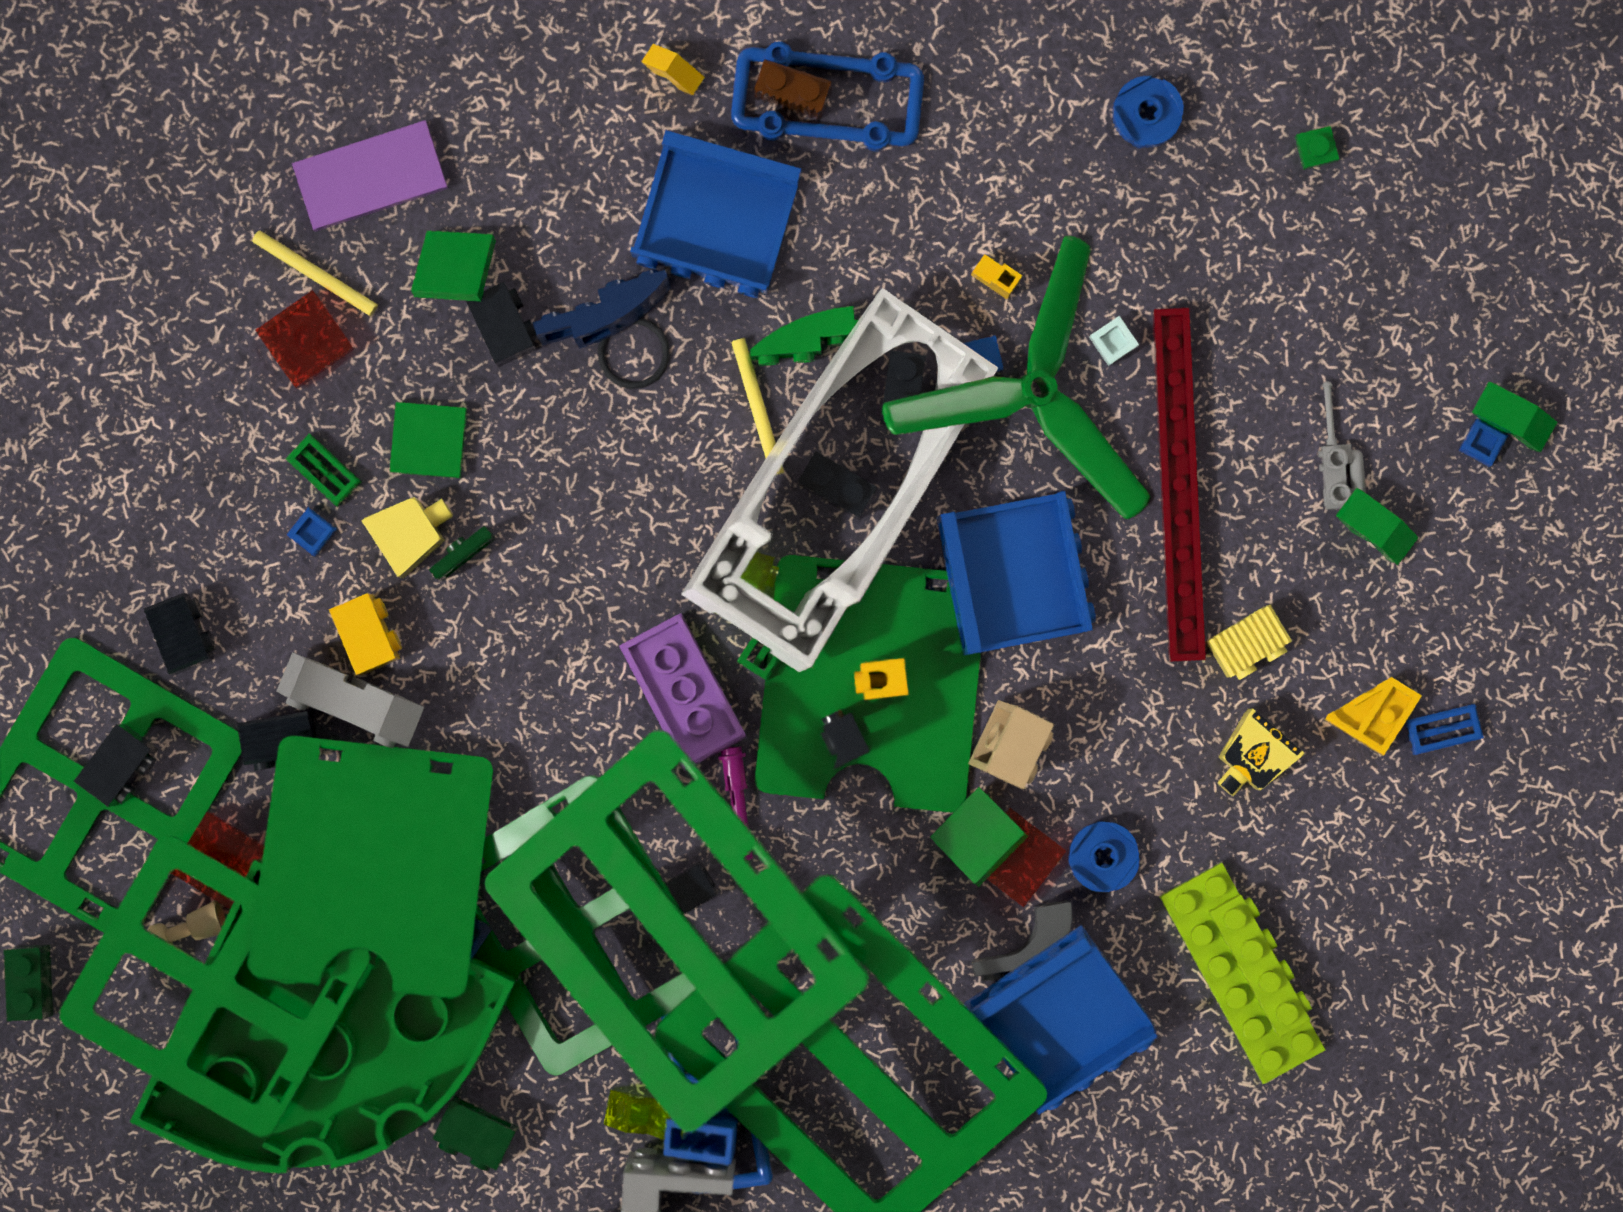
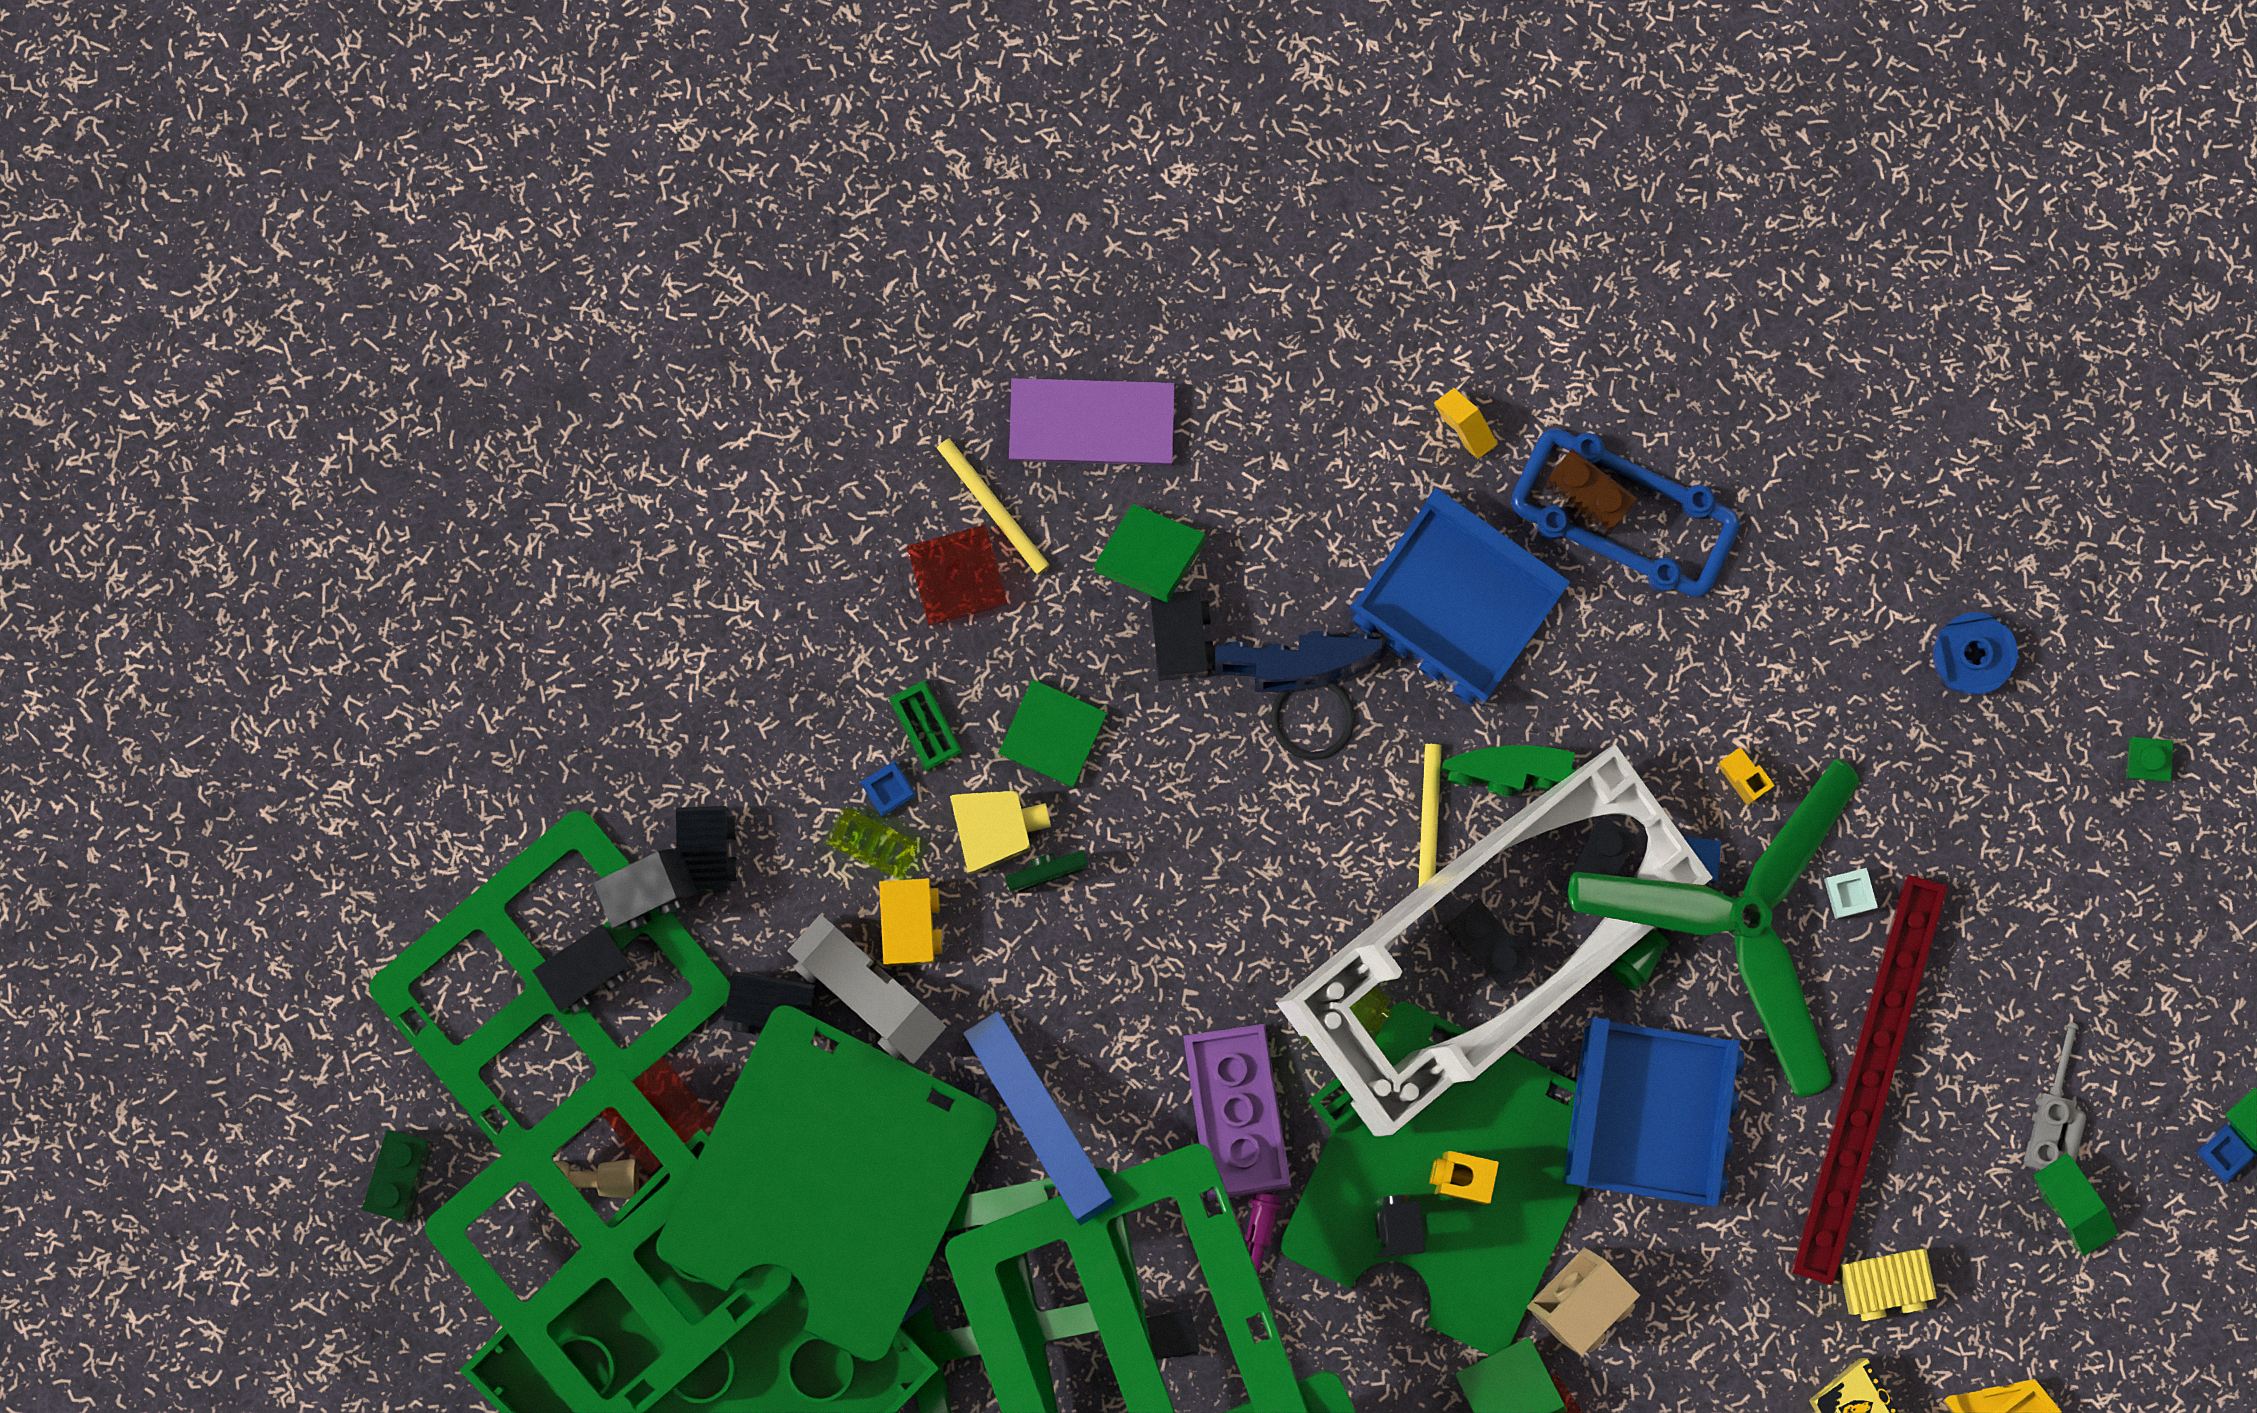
camera: 15 degrees right, 5 degrees down
none -> black brick [593,847,698,931]
none -> clear neon green slope [824,807,919,880]
none -> blue tile [963,1011,1116,1226]
none -> green cone [1610,929,1669,991]

